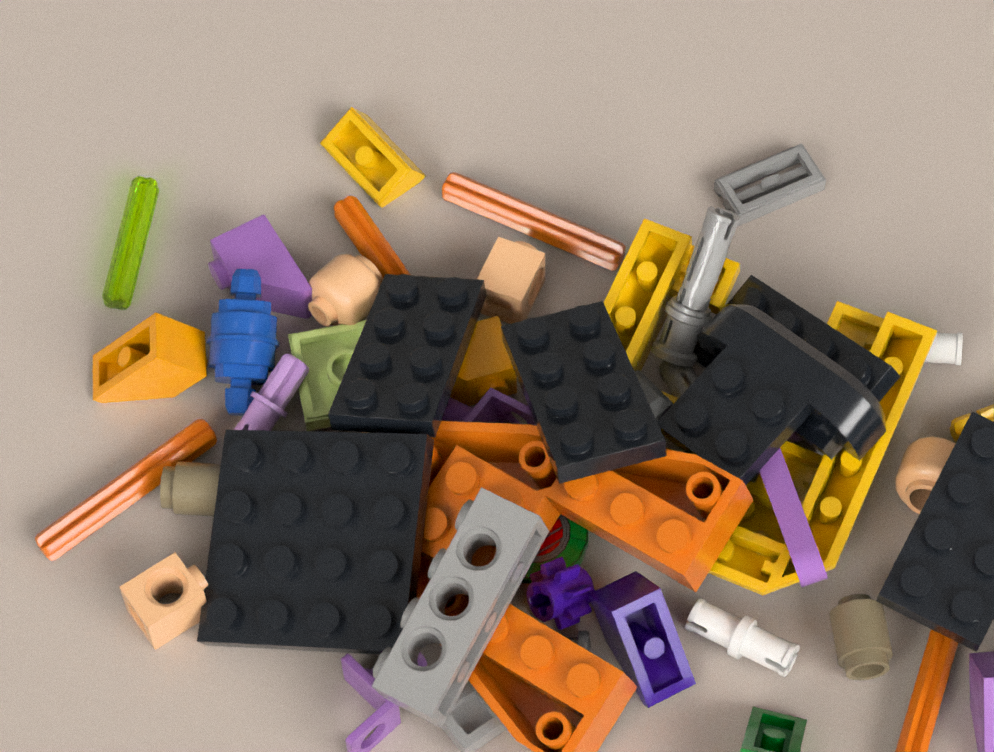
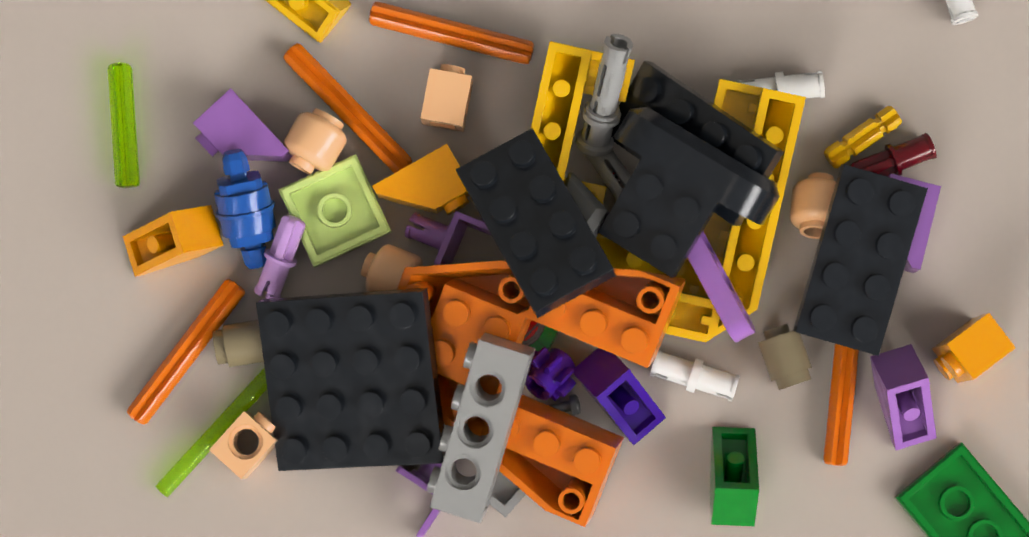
camera: 10 degrees left, 25 degrees up
black plate [328,274,487,438] -> none
none -> clear neon green bar [155,367,267,497]

